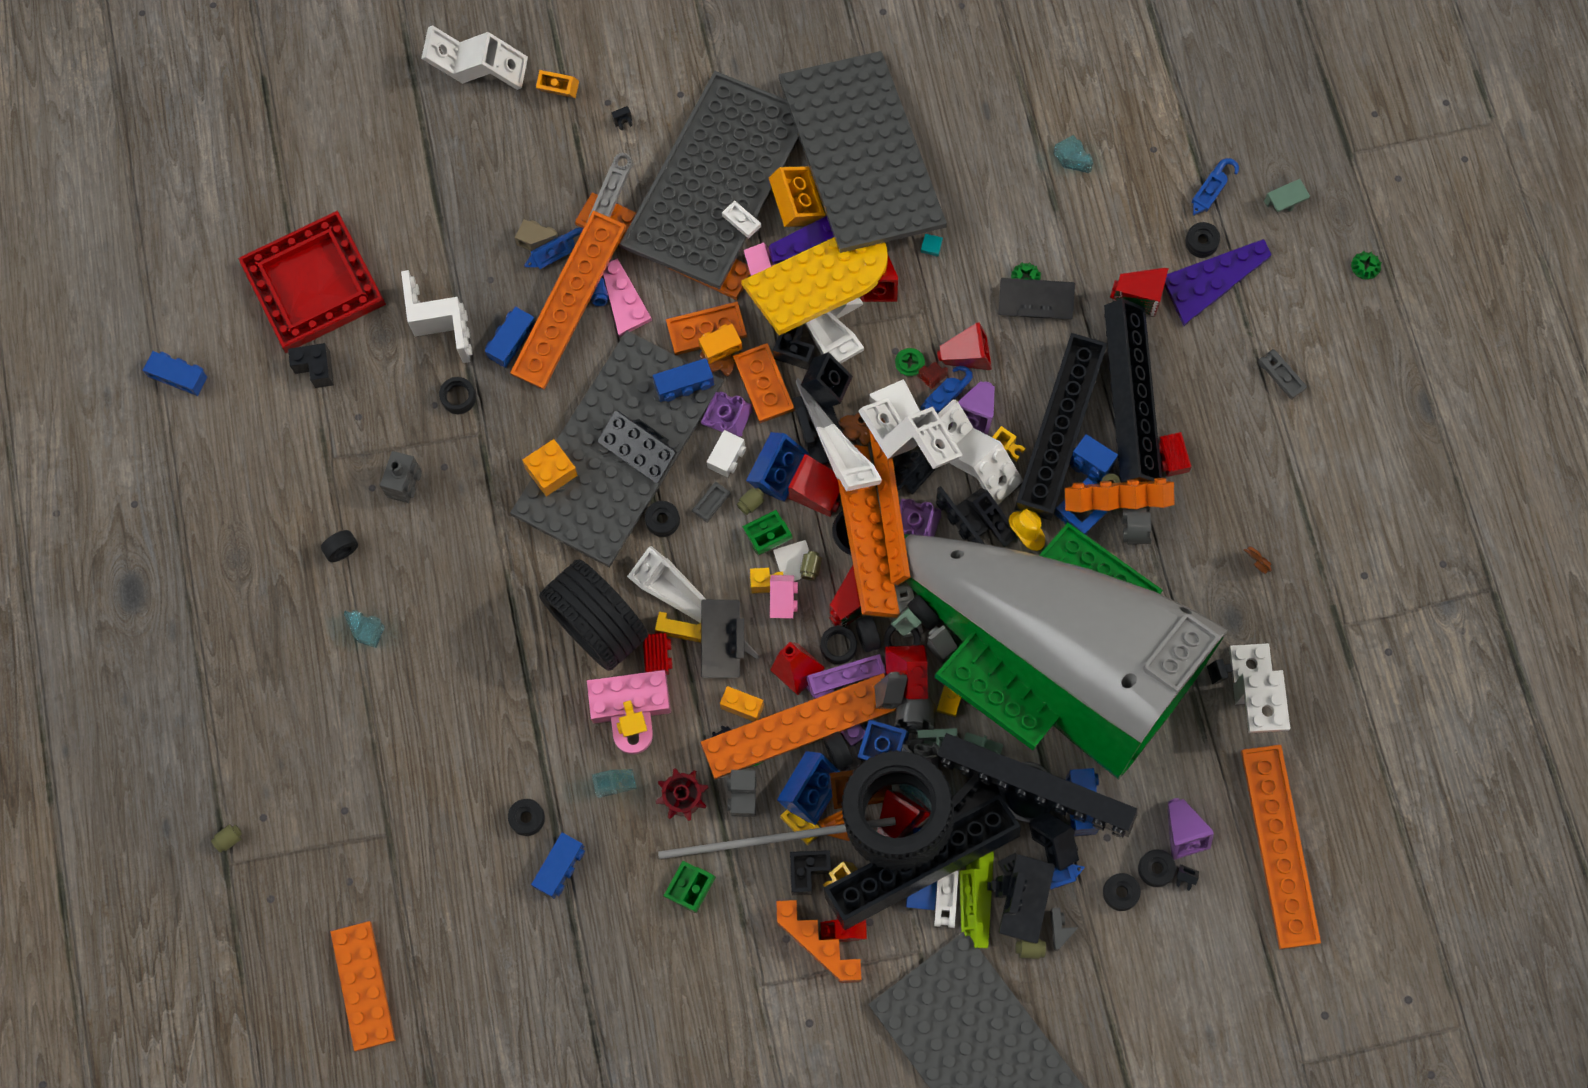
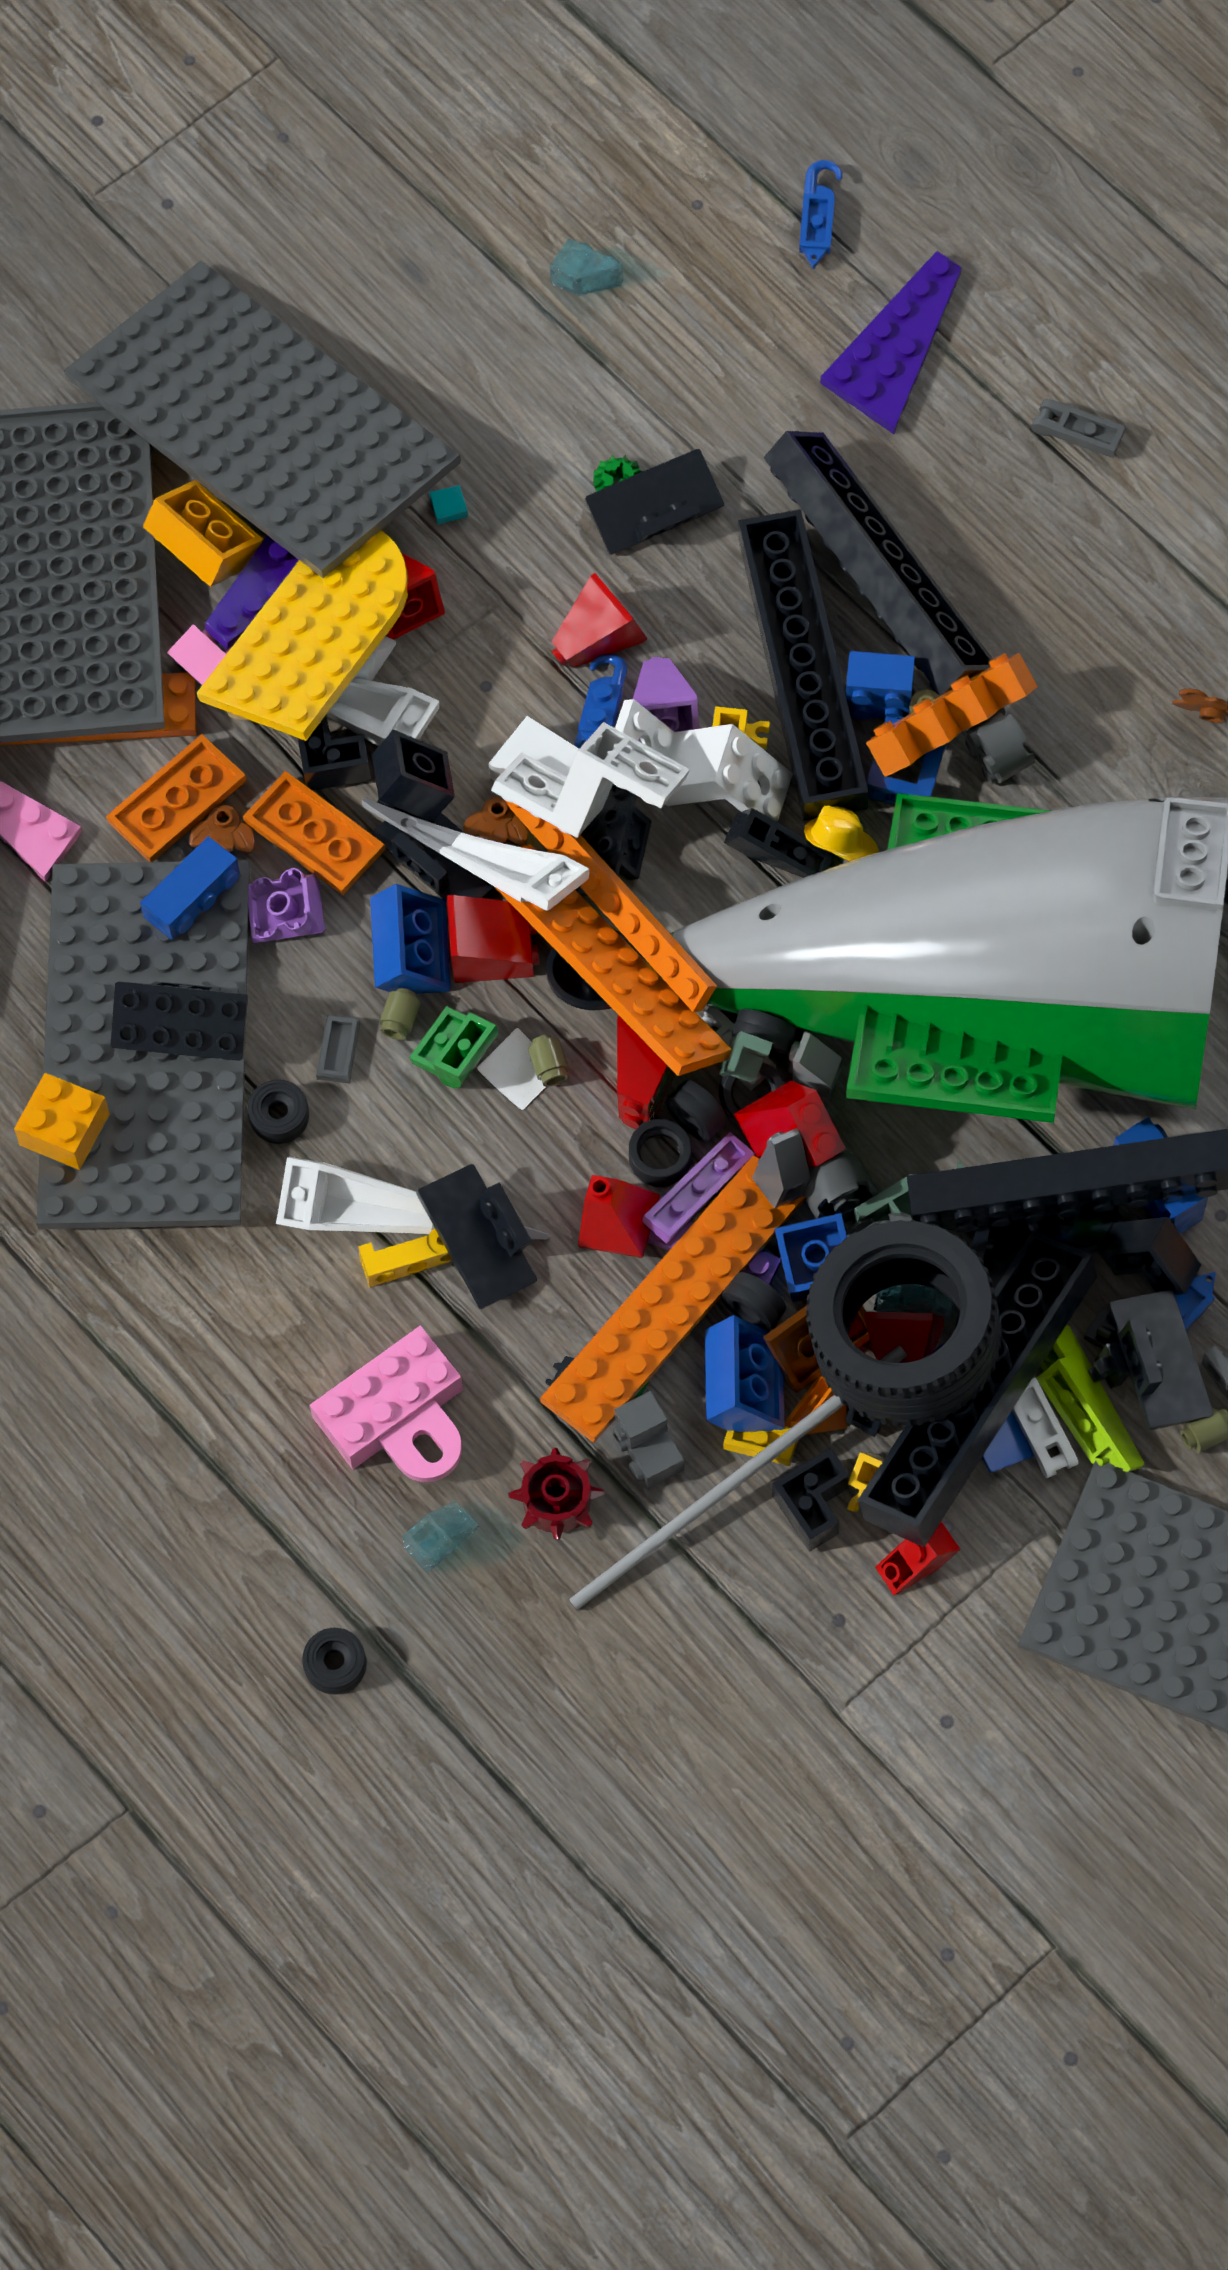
camera: 30 degrees left, 5 degrees down
orange plate [330,921,396,1052] -> none
blue brick [531,832,585,899] -> none
black tyre [539,559,648,671] -> none
yellow brick [616,700,648,737] -> none
red brick [643,633,673,675] -> none
green brick [663,861,716,913] -> none
light orange brick [698,324,742,364] -> none
white piece [707,430,746,478] -> none
light orange brick [720,686,764,722] -> none
white plate [722,201,761,239] -> none
yellow brick [750,568,783,593] -> none
bright pink brick [770,575,798,618] -> none
orange brick [776,900,862,983] -> none
green gear [895,348,925,377] -> none
medium lavender slope [900,499,942,537] -> none
clear red panel [918,362,948,389] -> none
black bracket [936,486,989,544] -> none
yellow plate [937,685,961,717] -> none
red slope [1110,268,1169,317] -> none
red brick [1158,432,1192,477] -> none
black tyre [1185,222,1220,258] -> none
sand green panel [1264,179,1310,212] -> none
green gear [1351,251,1382,280] -> none

